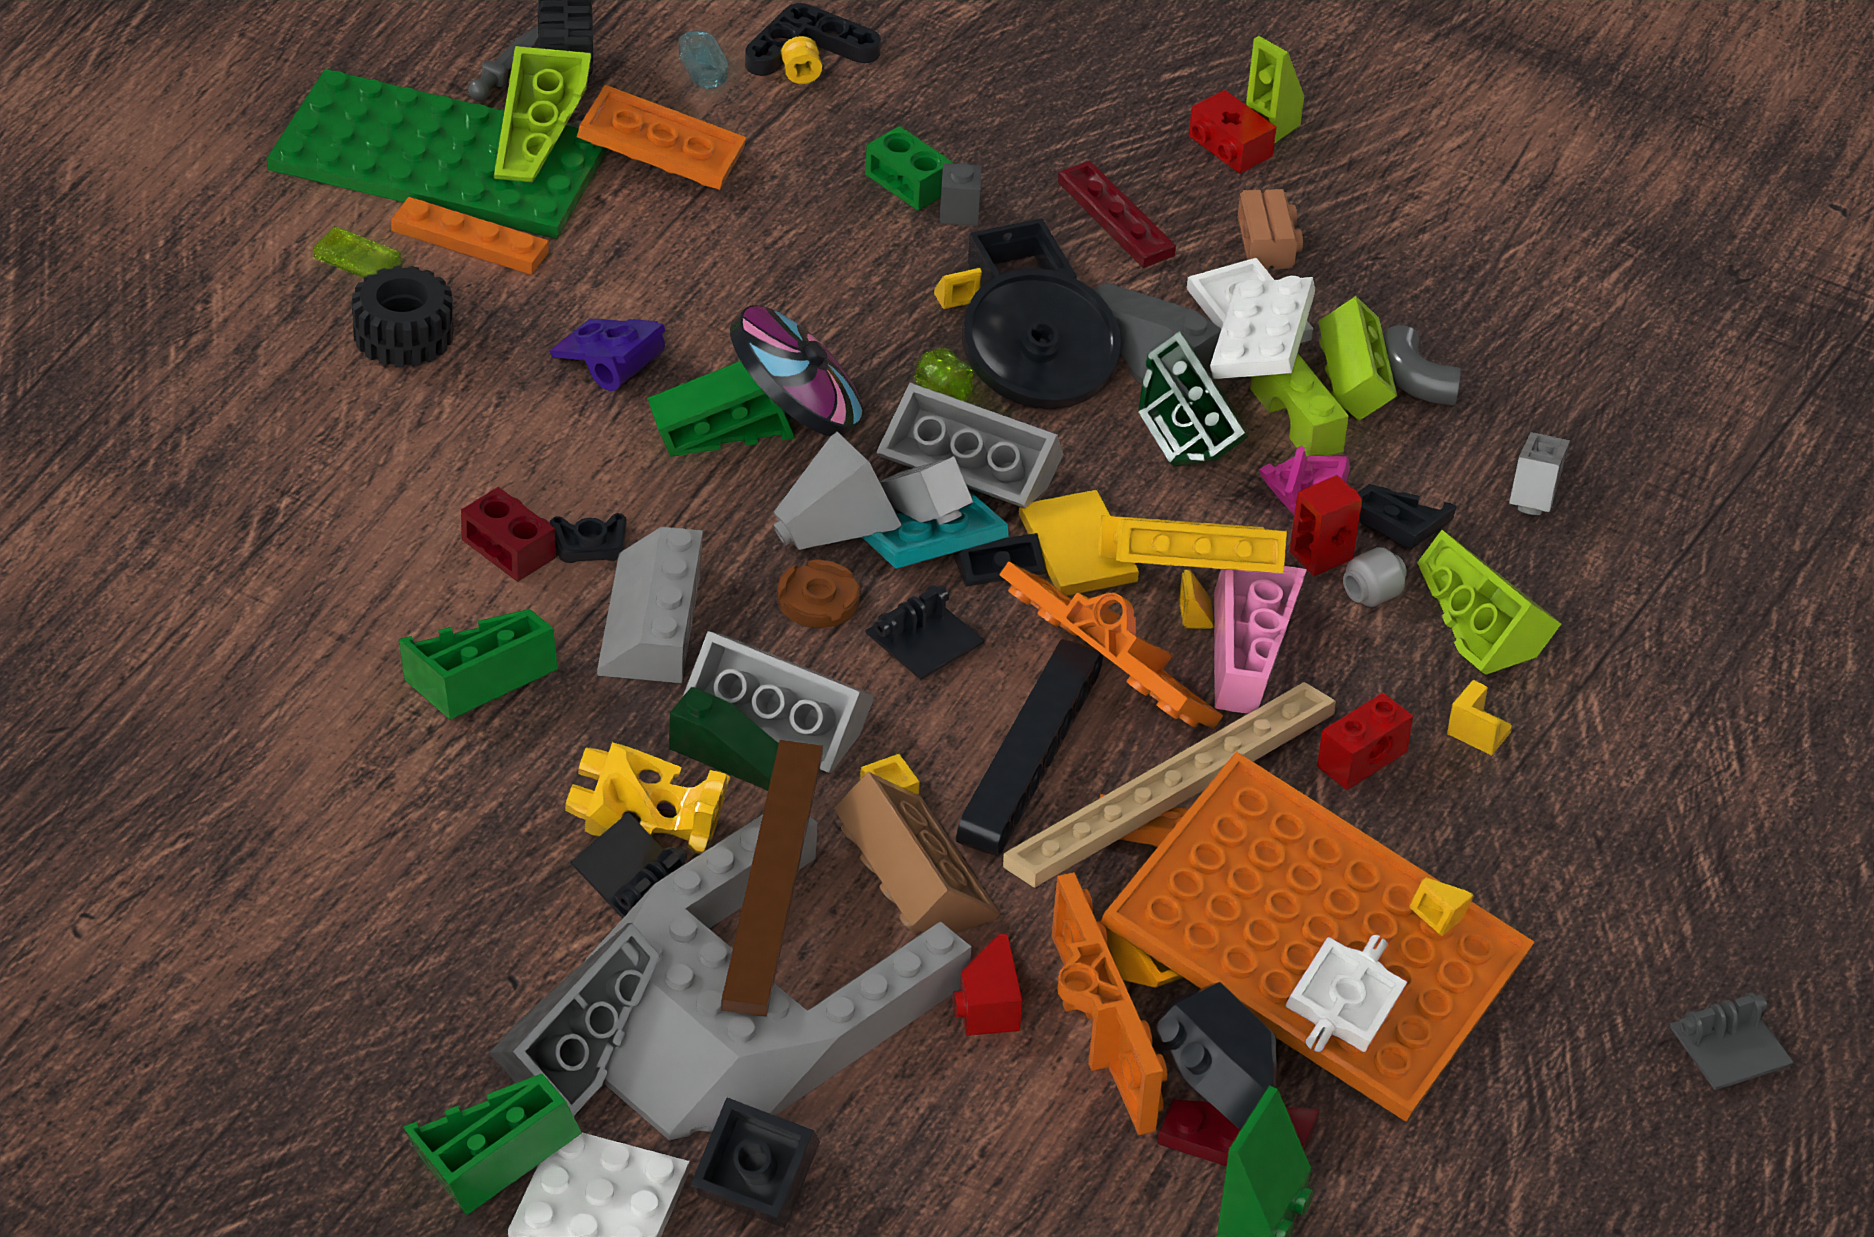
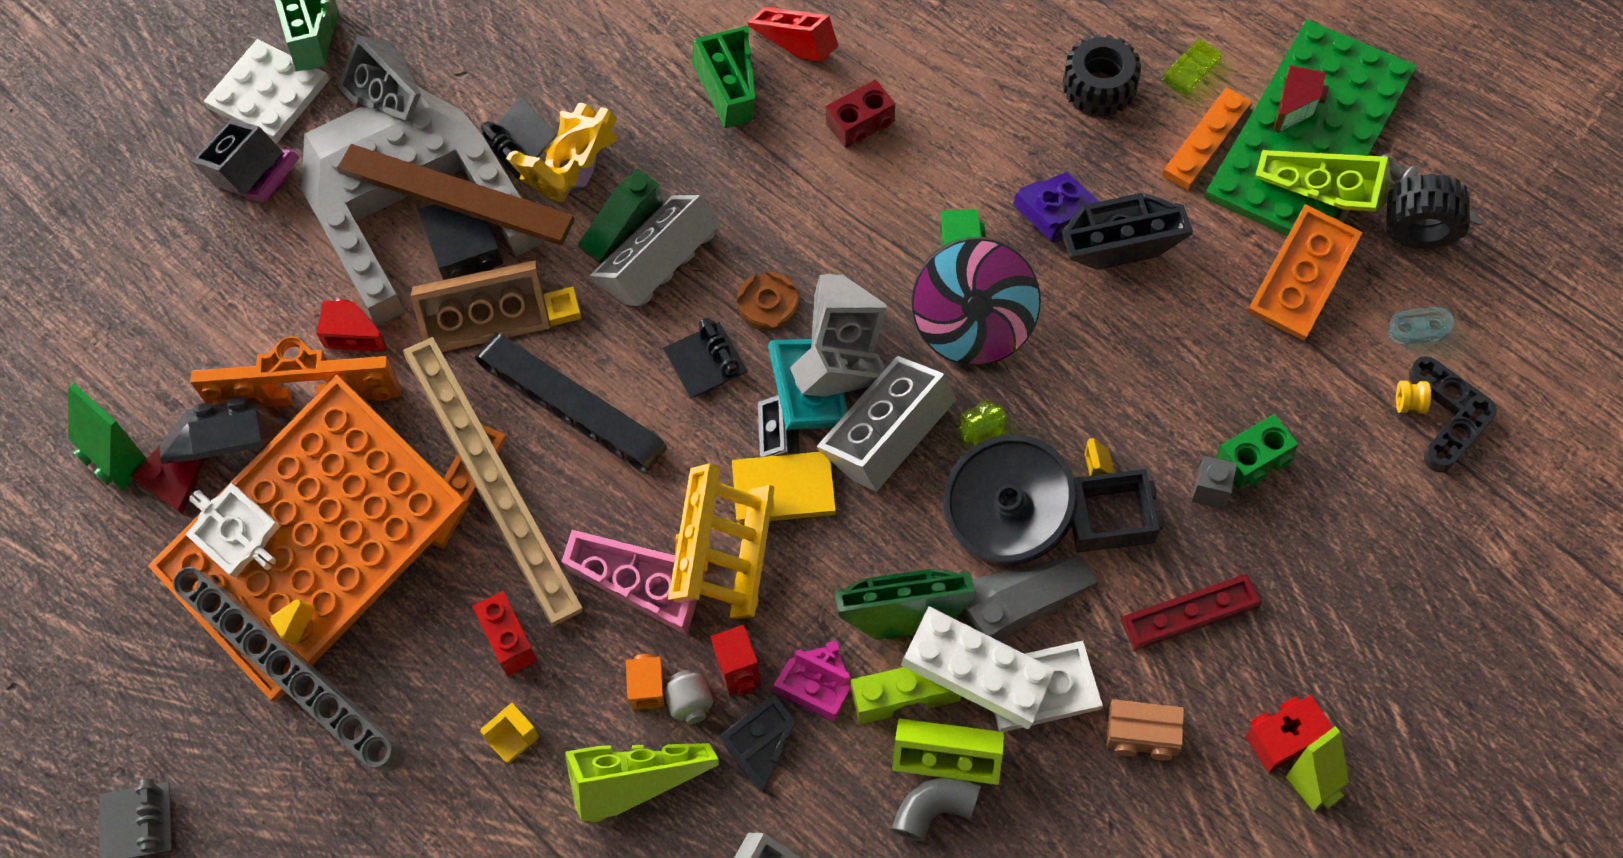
camera: 110 degrees right, 20 degrees up
black piece [550,513,627,563] -> none
light grey slope [597,527,703,683] -> none
orange plate [999,561,1223,729] -> none
none -> dark grey beam [173,567,404,772]
none -> black brick [418,204,503,280]
none -> orange brick [626,654,666,710]
none -> red slope [747,7,839,62]
none -> black wedge [1062,193,1193,270]
none -> dark red slope [1273,65,1329,132]

